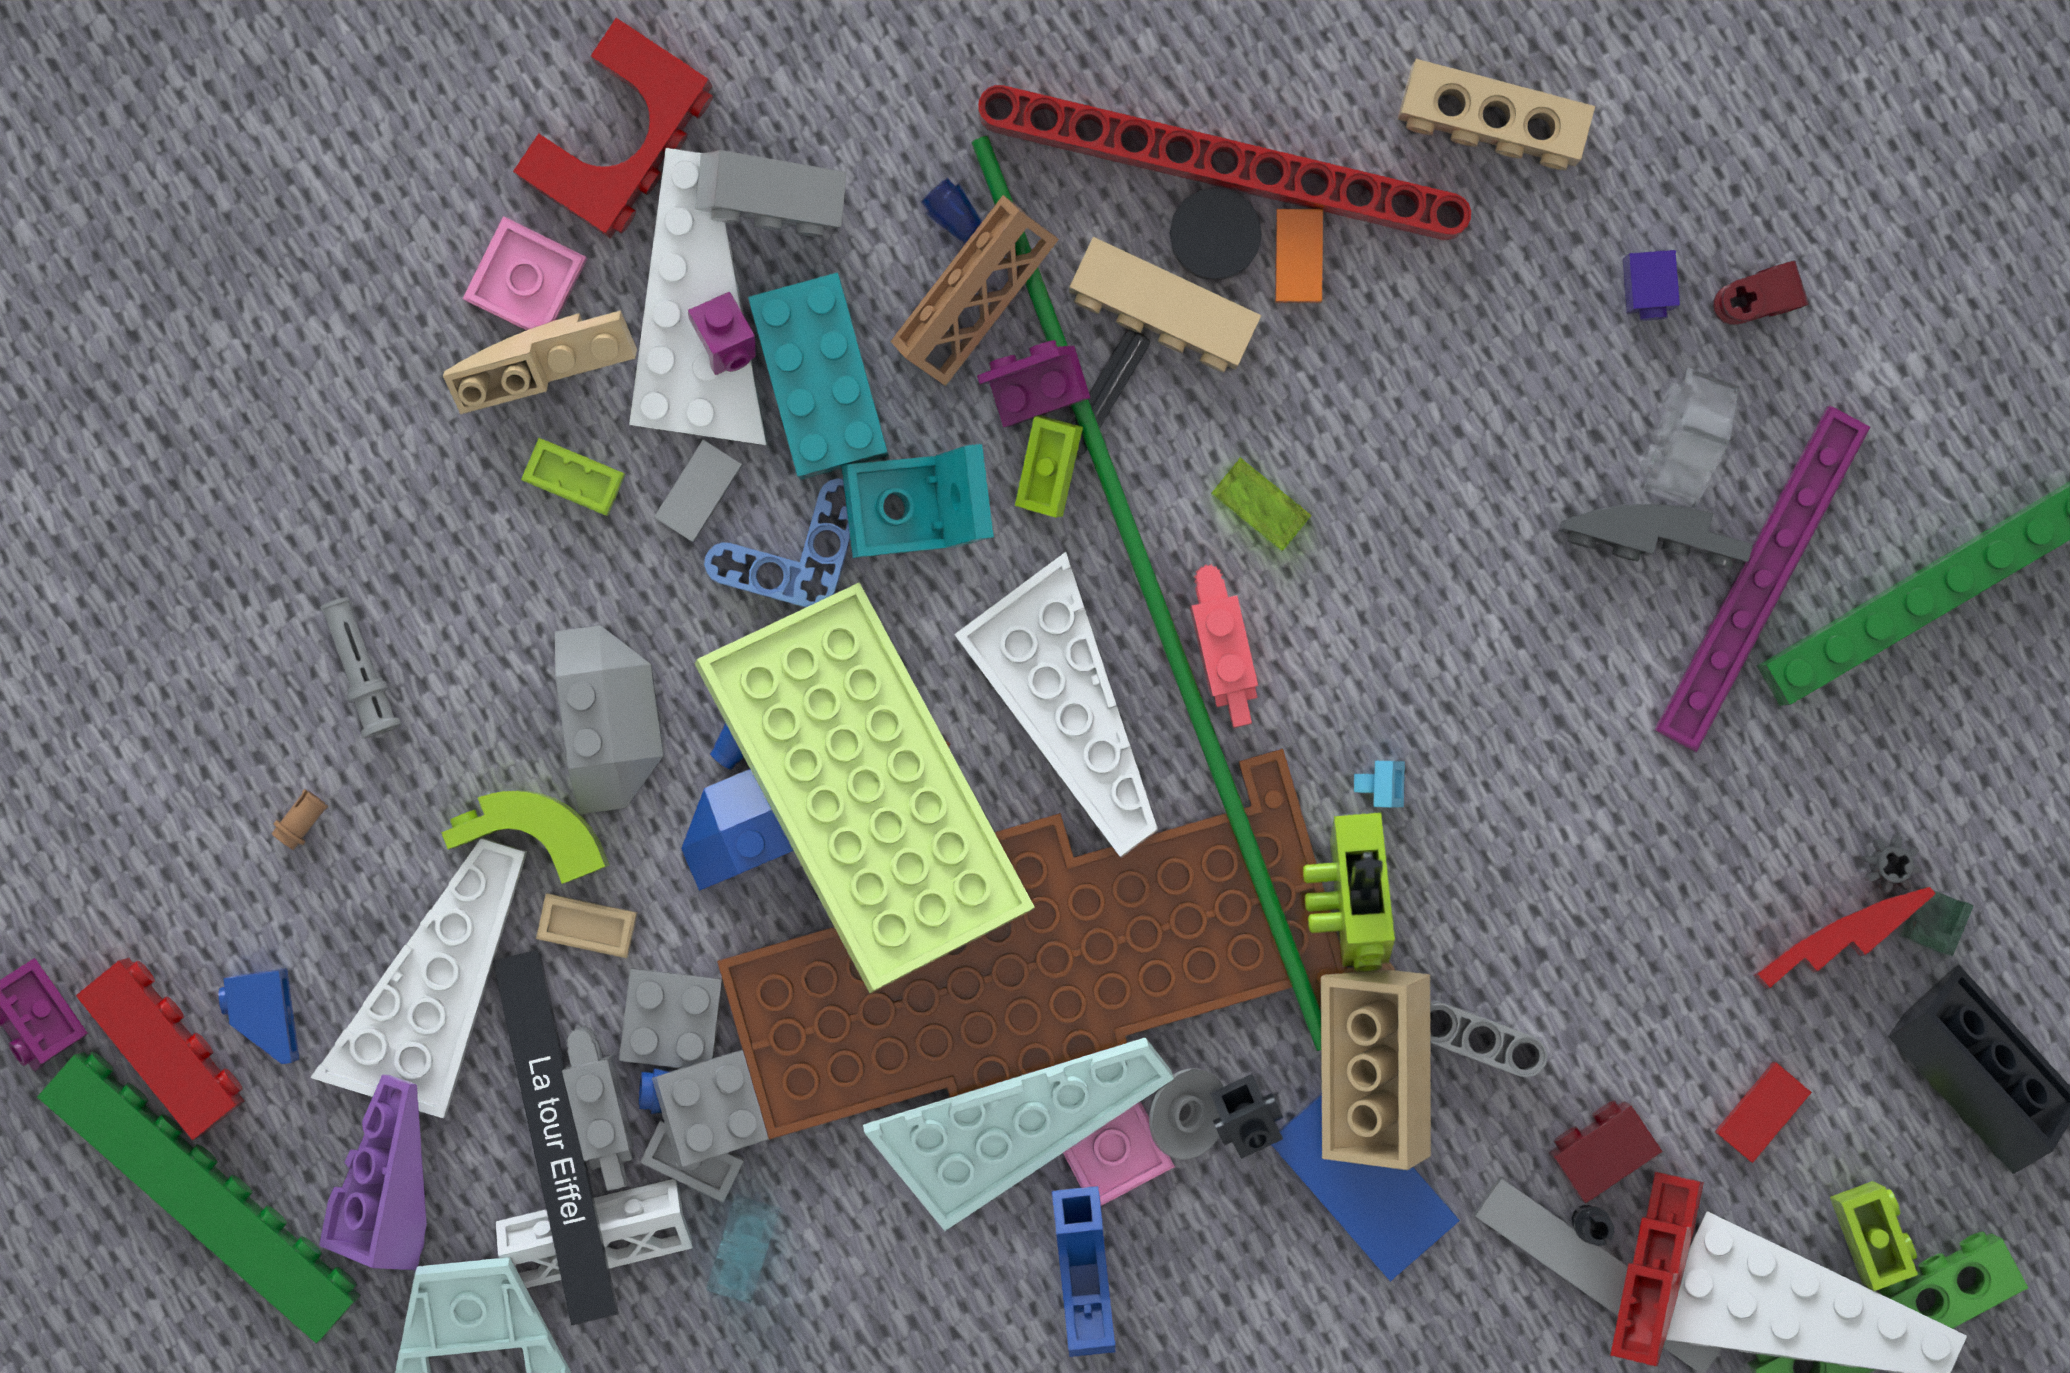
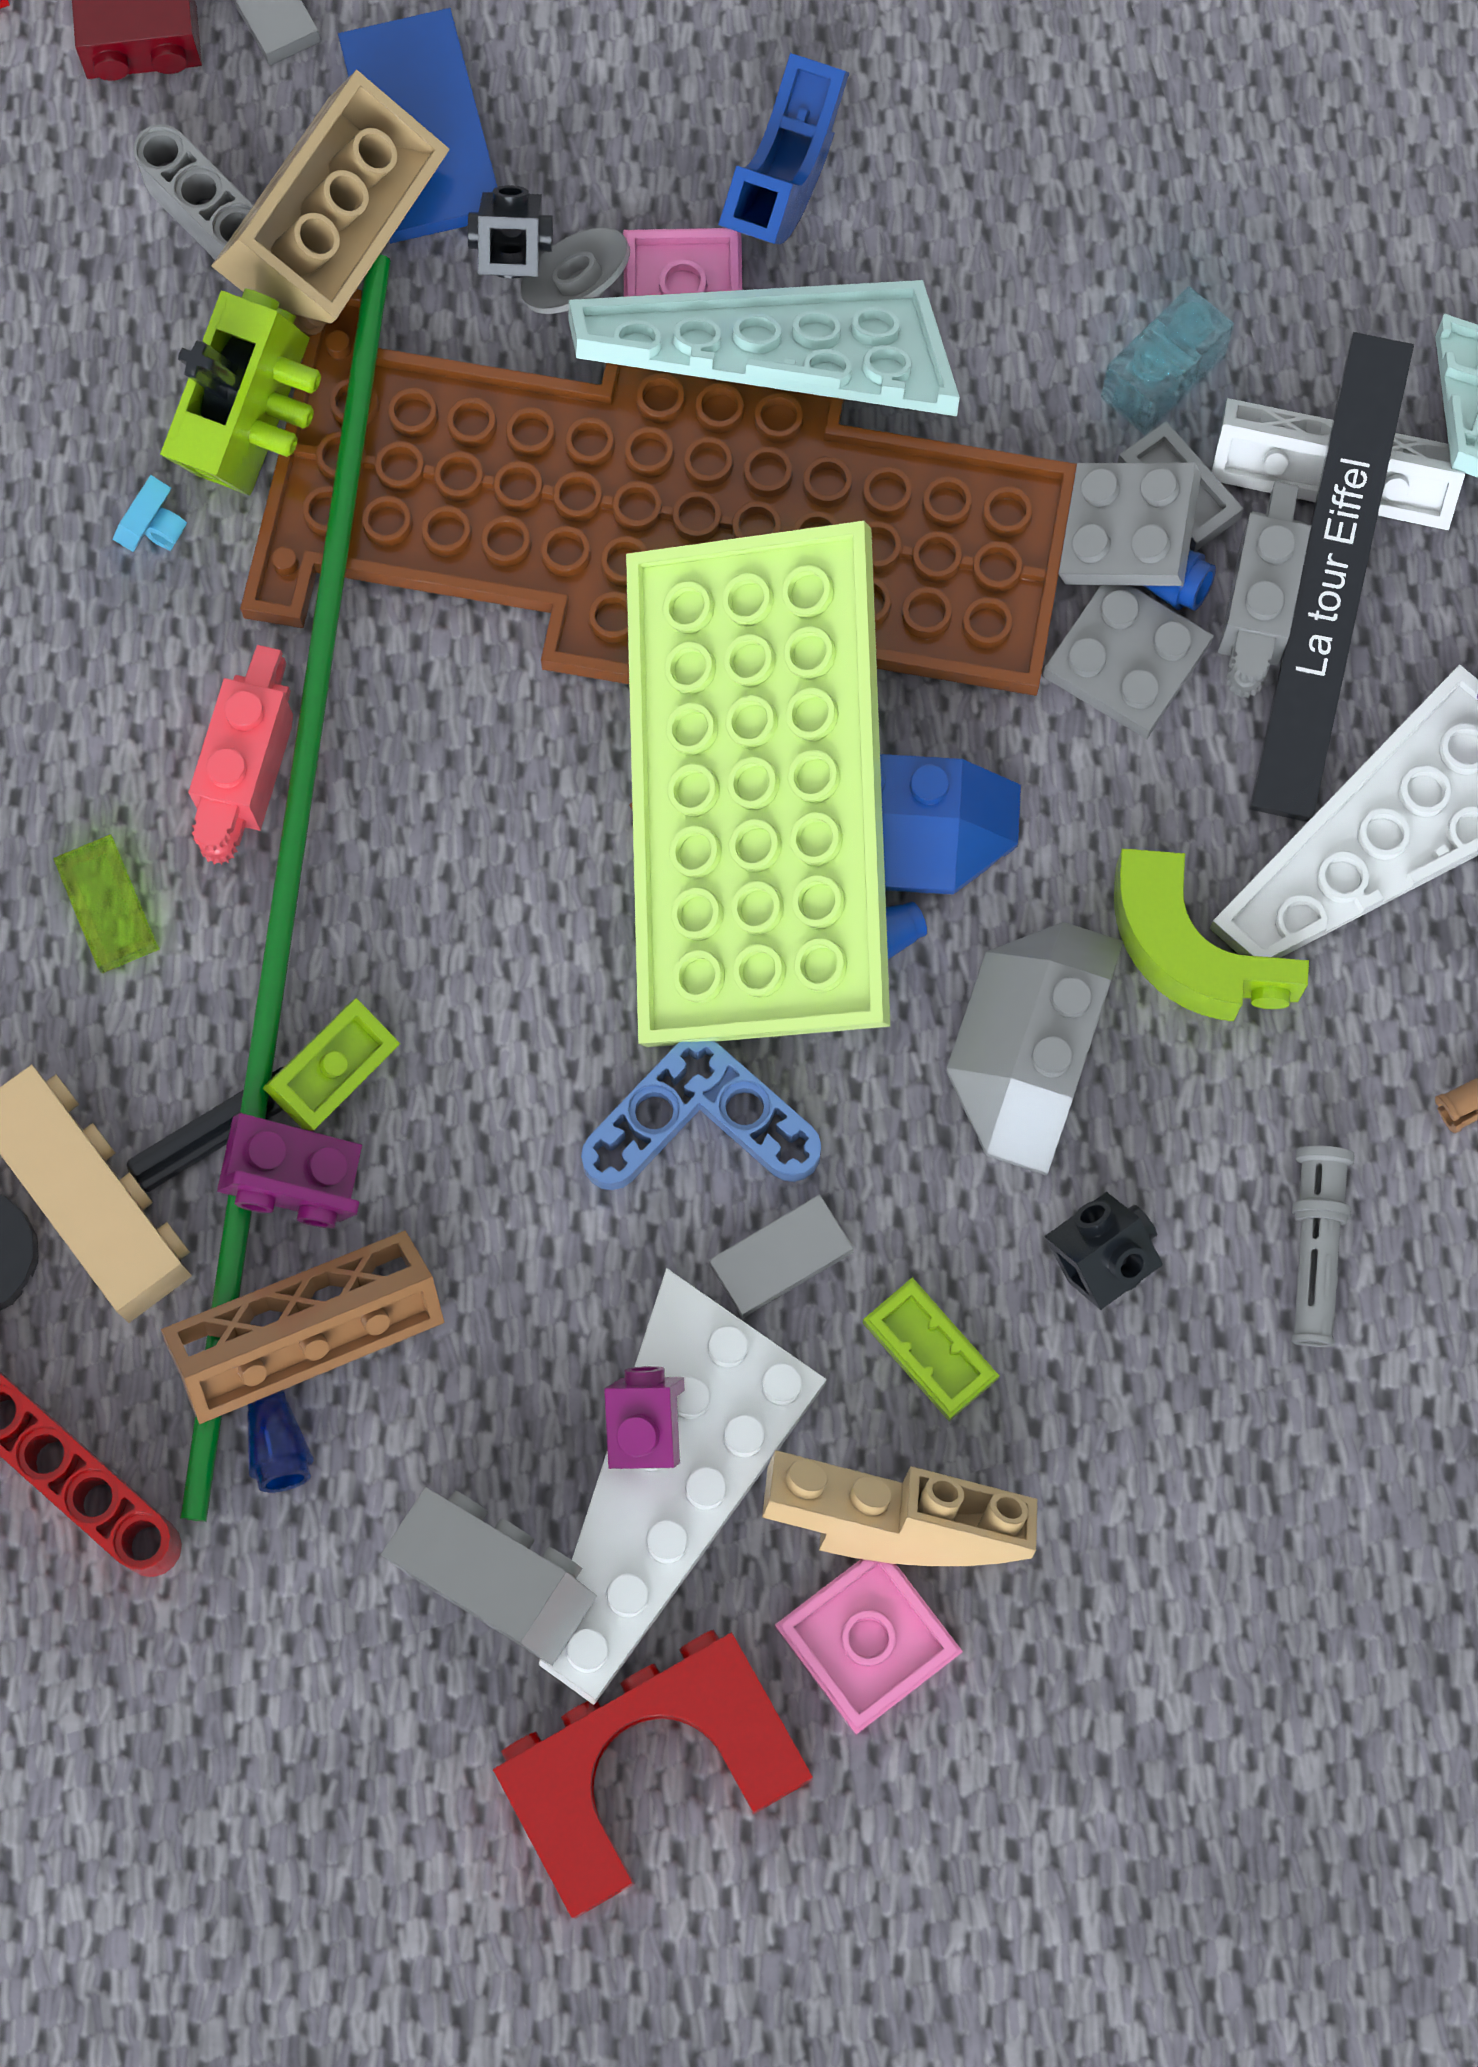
camera: 145 degrees left, 15 degrees down
tan tile [536,893,638,958] -> none
teal brick [748,272,889,480] -> none
teal bracket [841,444,994,558] -> none
white wing [954,552,1158,858] -> none
none -> black brick [1044,1192,1163,1310]

